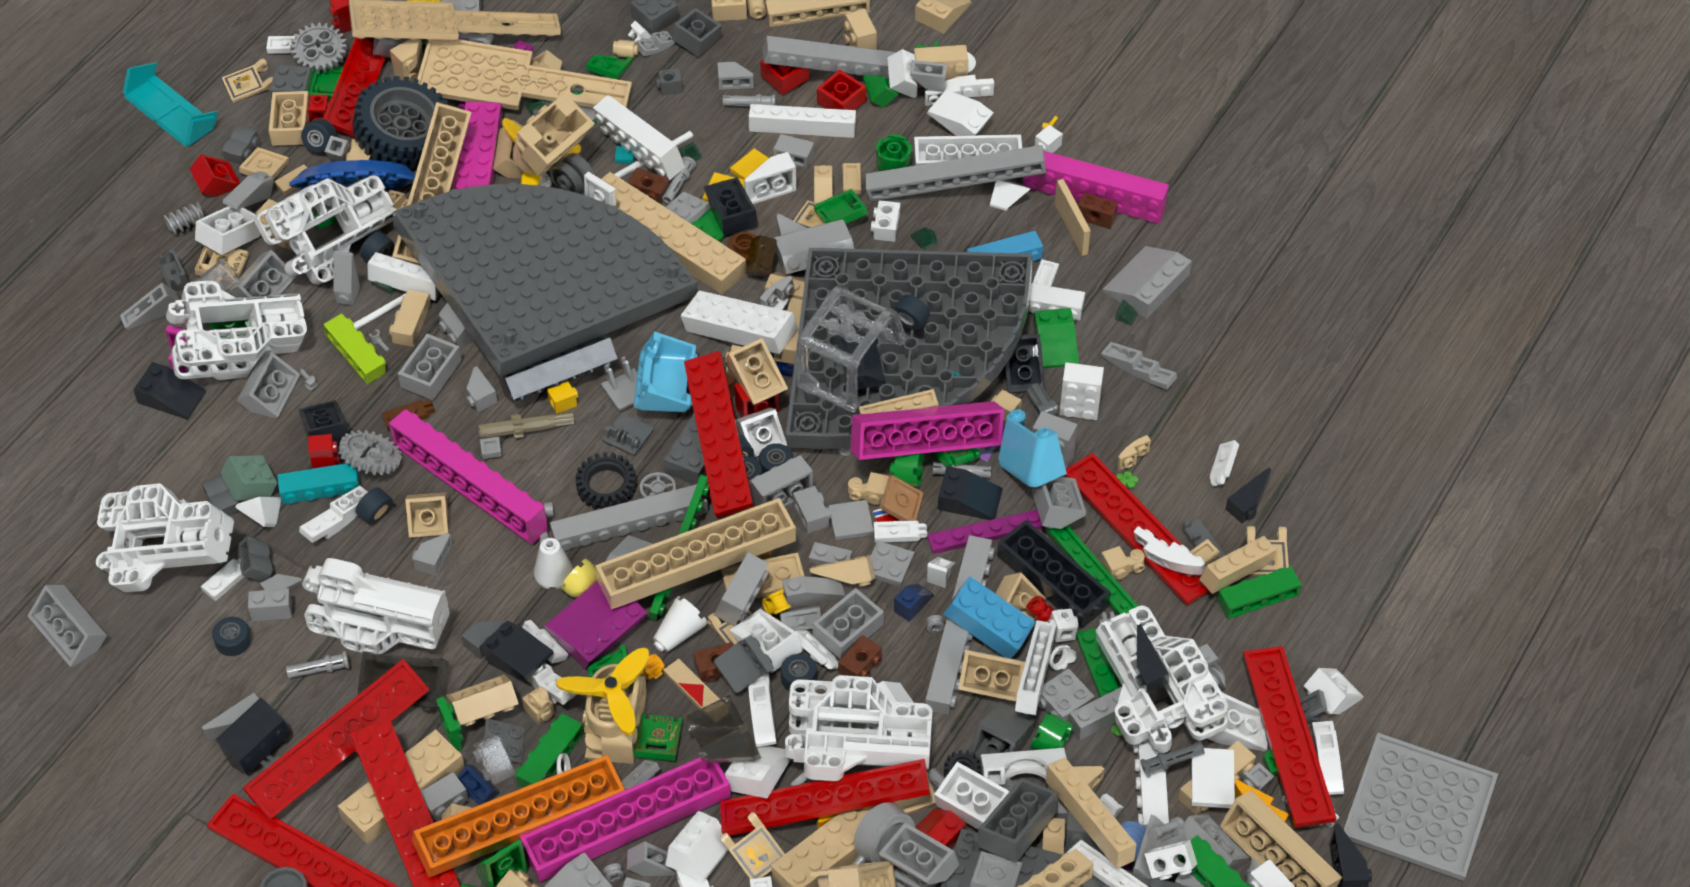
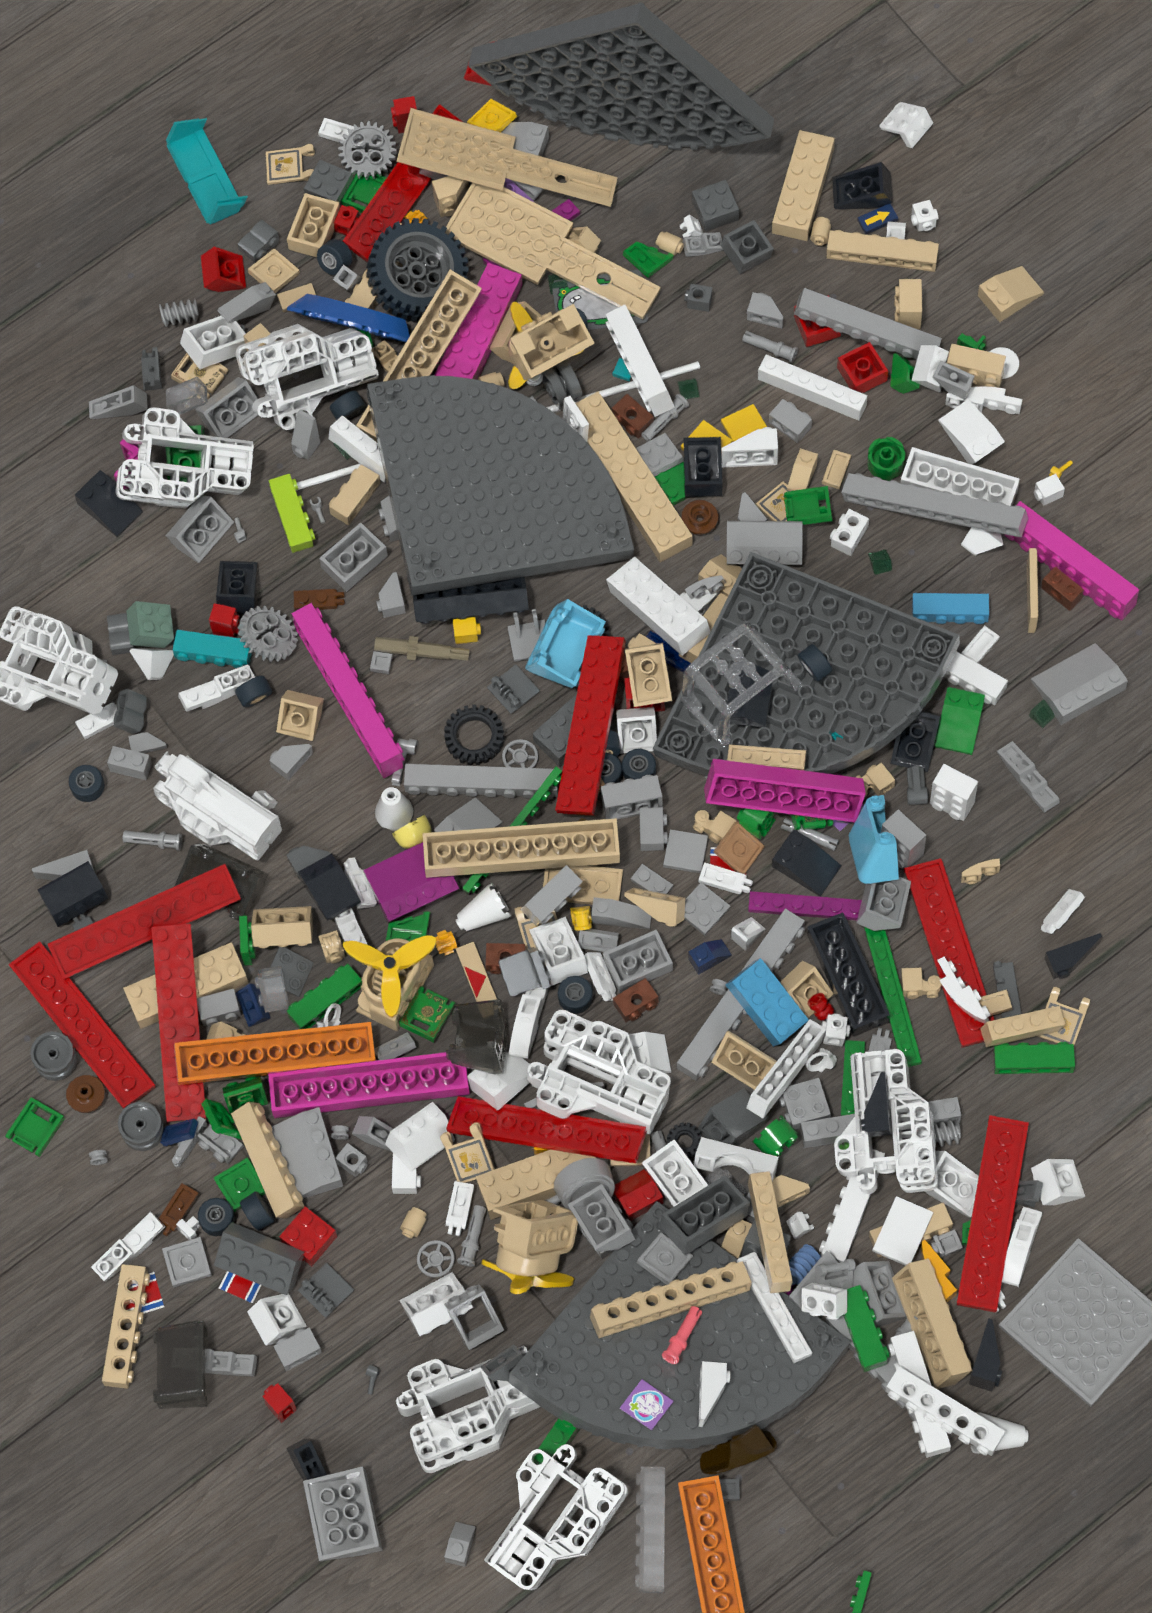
camera: 25 degrees right, 15 degrees up
dark brown brick [746,235,777,278] -> none
bright green plant [1116,471,1138,489] -> none
dark grey pin [1140,741,1205,777] -> none

